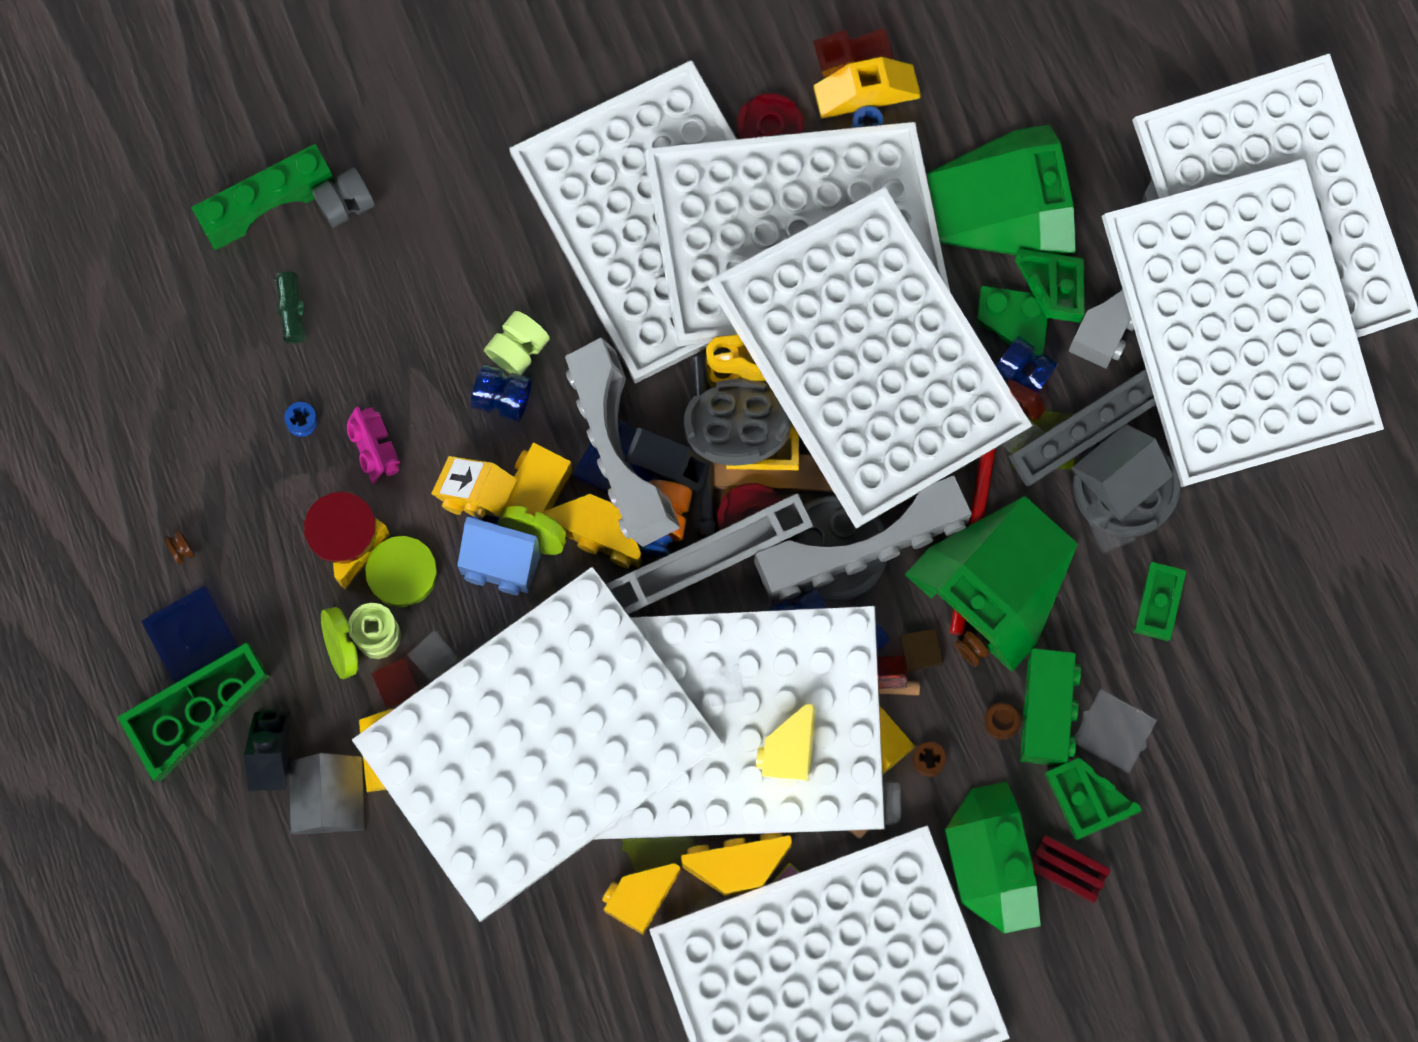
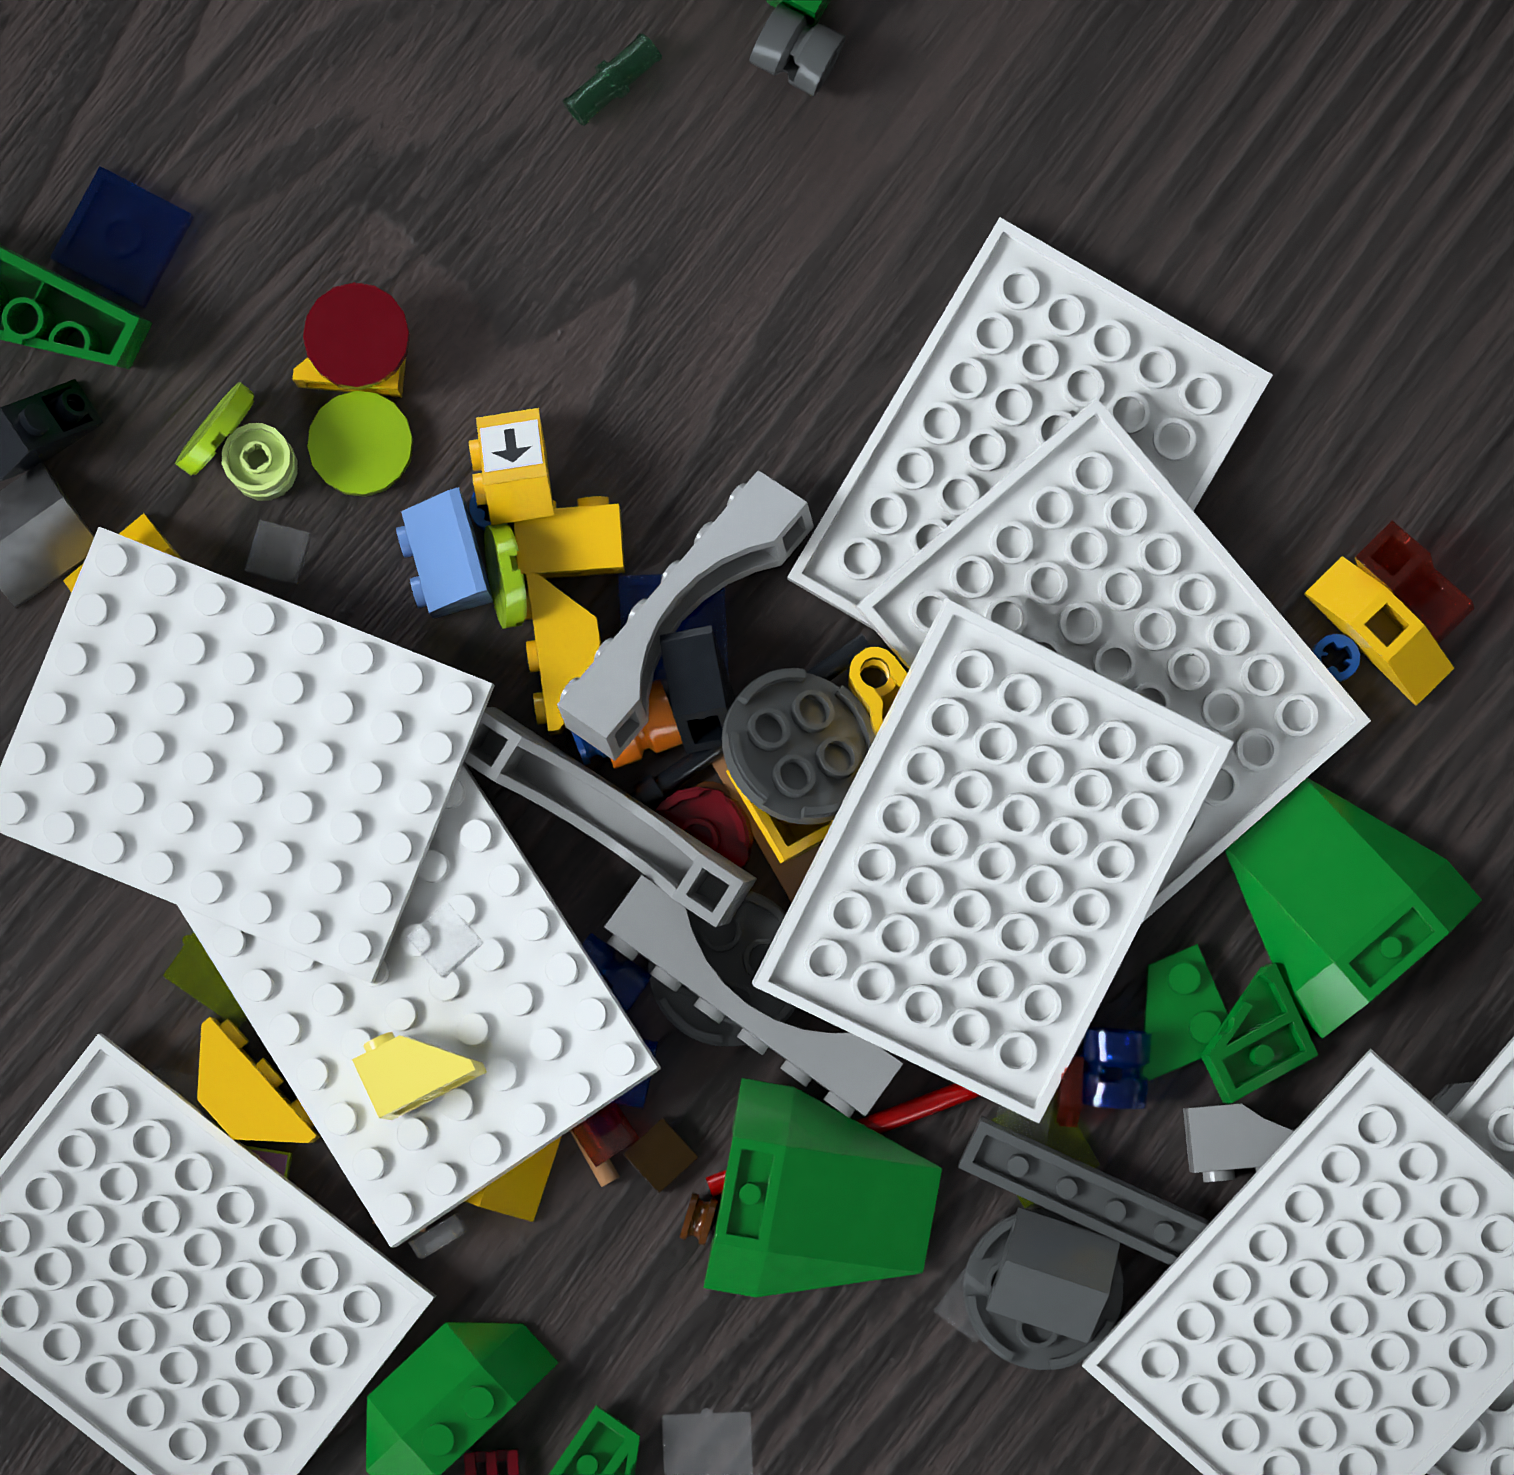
camera: 60 degrees right, 10 degrees up
reddish brown bush [163,529,195,566] -> none
blue bush [284,402,318,437] -> none
dark pink hinge [347,407,400,484] -> none
clear red tile [371,658,419,708] -> none
clear blue wheel [471,364,532,422] -> none
yellowish green wheel [484,311,550,377] -> none
yellow slope [602,863,681,935] -> none
dark red tile [737,93,804,139] -> none
reddish brown bush [913,742,946,777] -> none
reddish brown tile [983,702,1021,740] -> none
green brick [1020,648,1081,766] -> none
green plate [1134,562,1186,641] -> none

